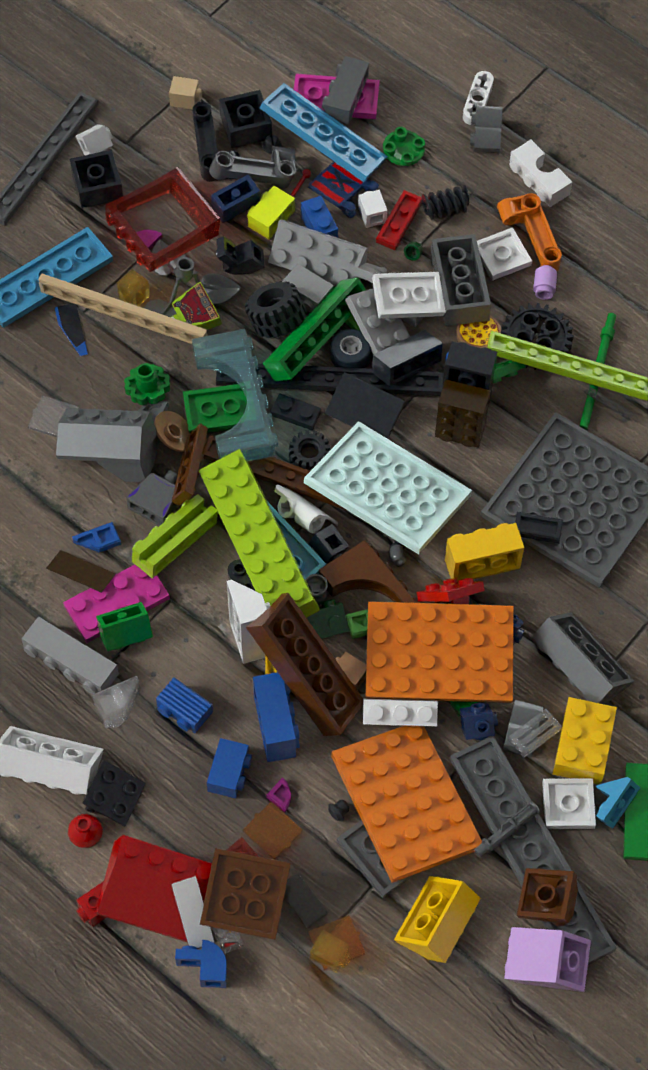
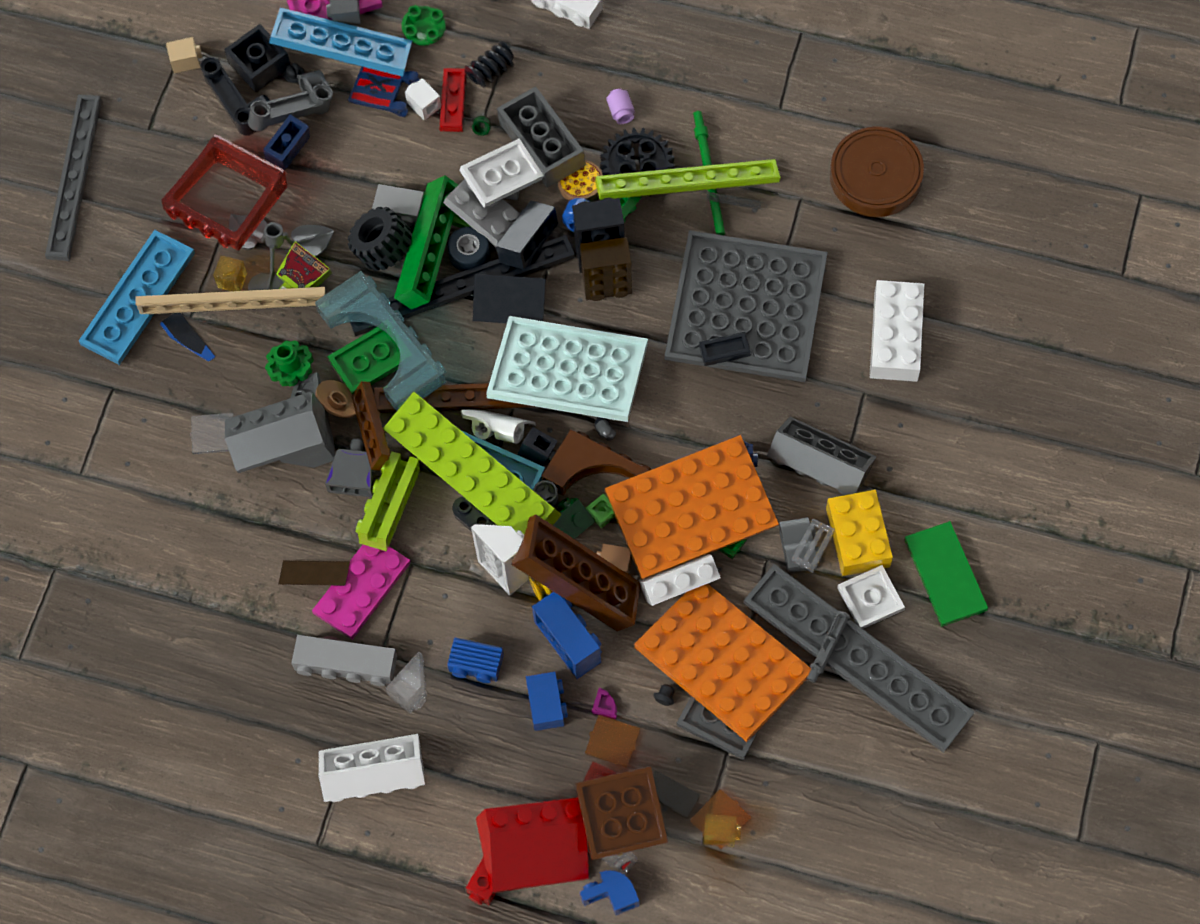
camera: 20 degrees left, 5 degrees up
red brick [68,814,103,848] -> none
black brick [69,150,124,209] -> none
blue tile [72,522,121,553] -> none
white brick [76,125,113,155] -> none
black hinge [82,760,146,827] -> none
green brick [96,602,153,652] -> none
magenta tile [131,230,163,252] -> none
white sticker [172,876,214,948] -> none
black brick [216,236,265,275] -> none
neon yellow brick [247,186,295,240] -> none
light grey hinge [268,219,387,285] -> none
black plate [270,393,321,431] -> none
black tyre [289,430,330,471] -> none
red hinge [290,169,311,197] -> none
blue brick [301,196,338,238] -> none
yellow slope [394,876,481,963] -> none
red plate [416,578,485,605] -> none
yellow brick [445,523,524,582] -> none
dark blue brick [460,703,498,740] -> none
white plate [477,227,532,281] -> none
orange piece [497,193,562,271] -> none
lavender slope [504,927,591,992] -> none
reddish brown slope [517,868,578,926] -> none
dark azure slope [596,777,640,829] -> none

